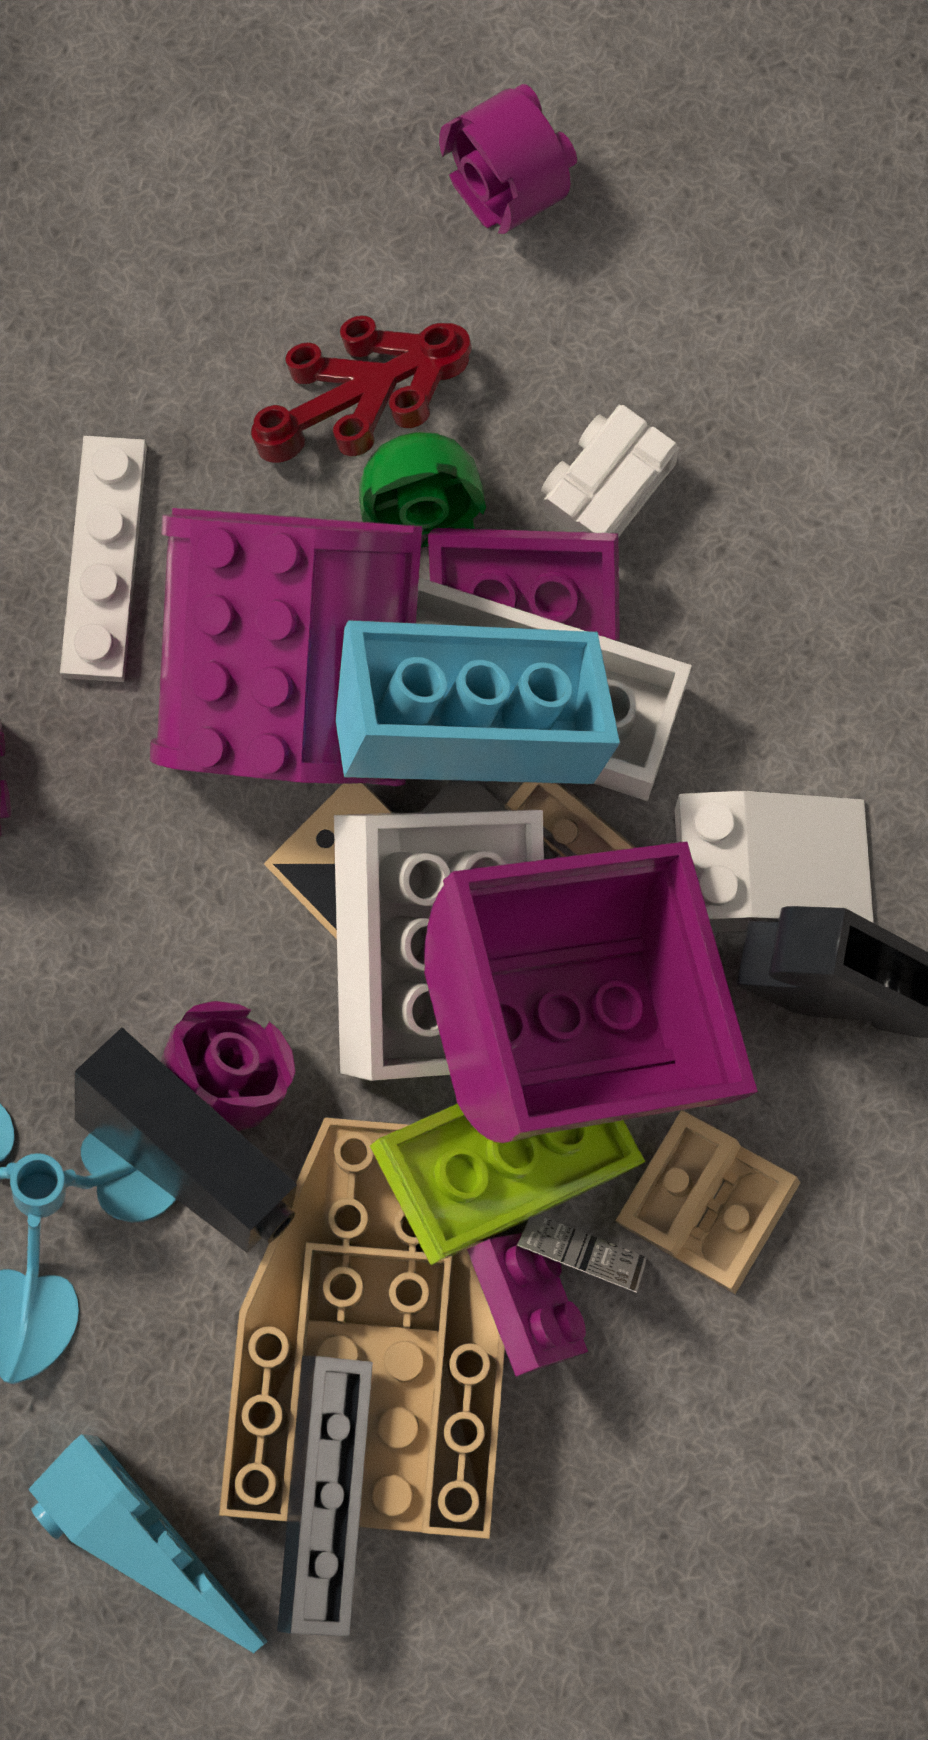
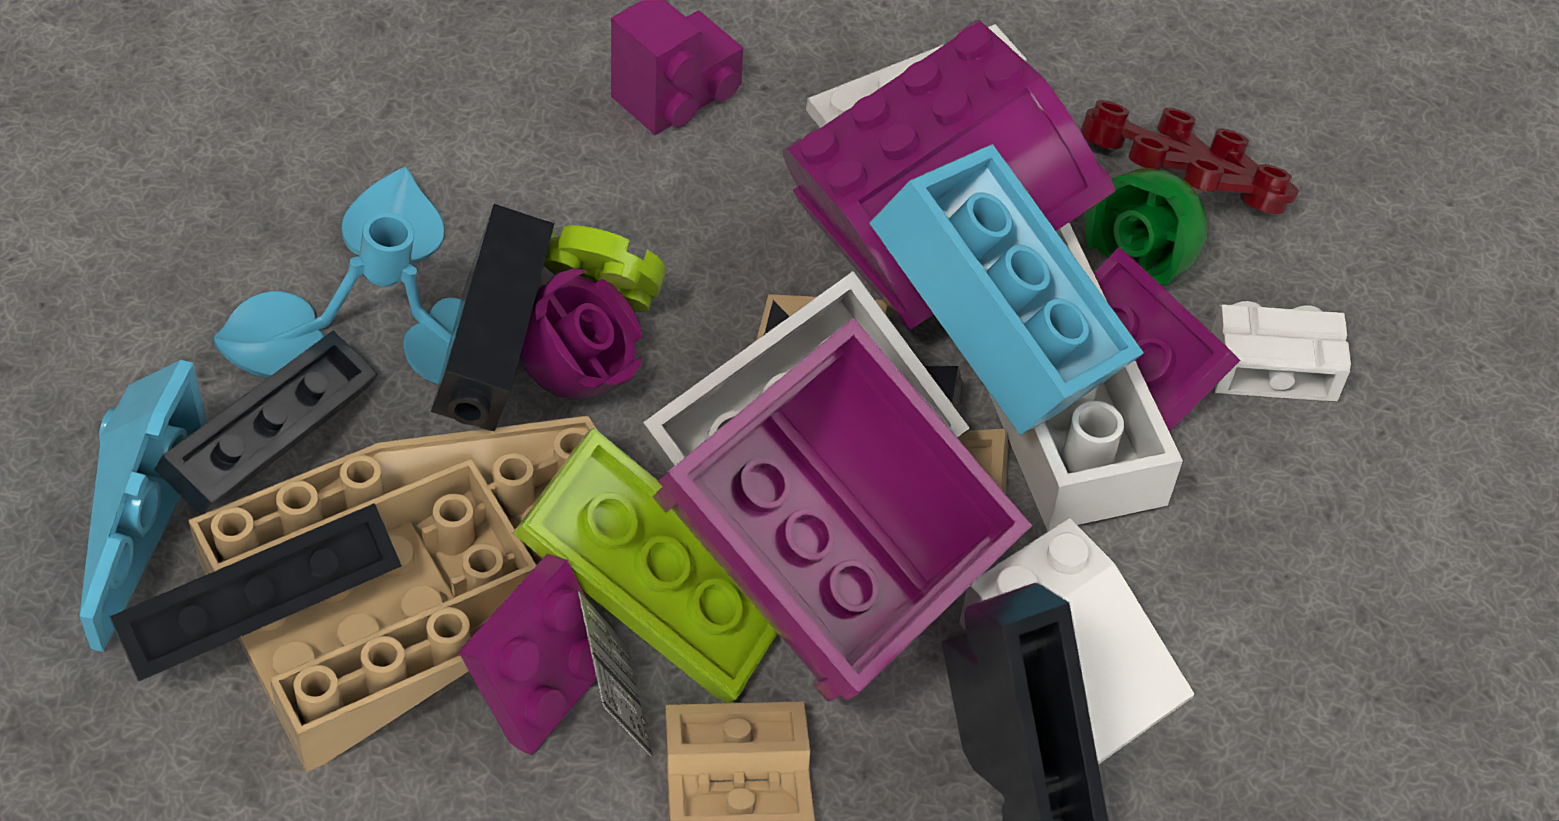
camera: 50 degrees right, 25 degrees down
magenta brick [439,84,577,234] -> none
none -> black plate [154,330,378,515]
none -> lime plate [544,225,666,312]

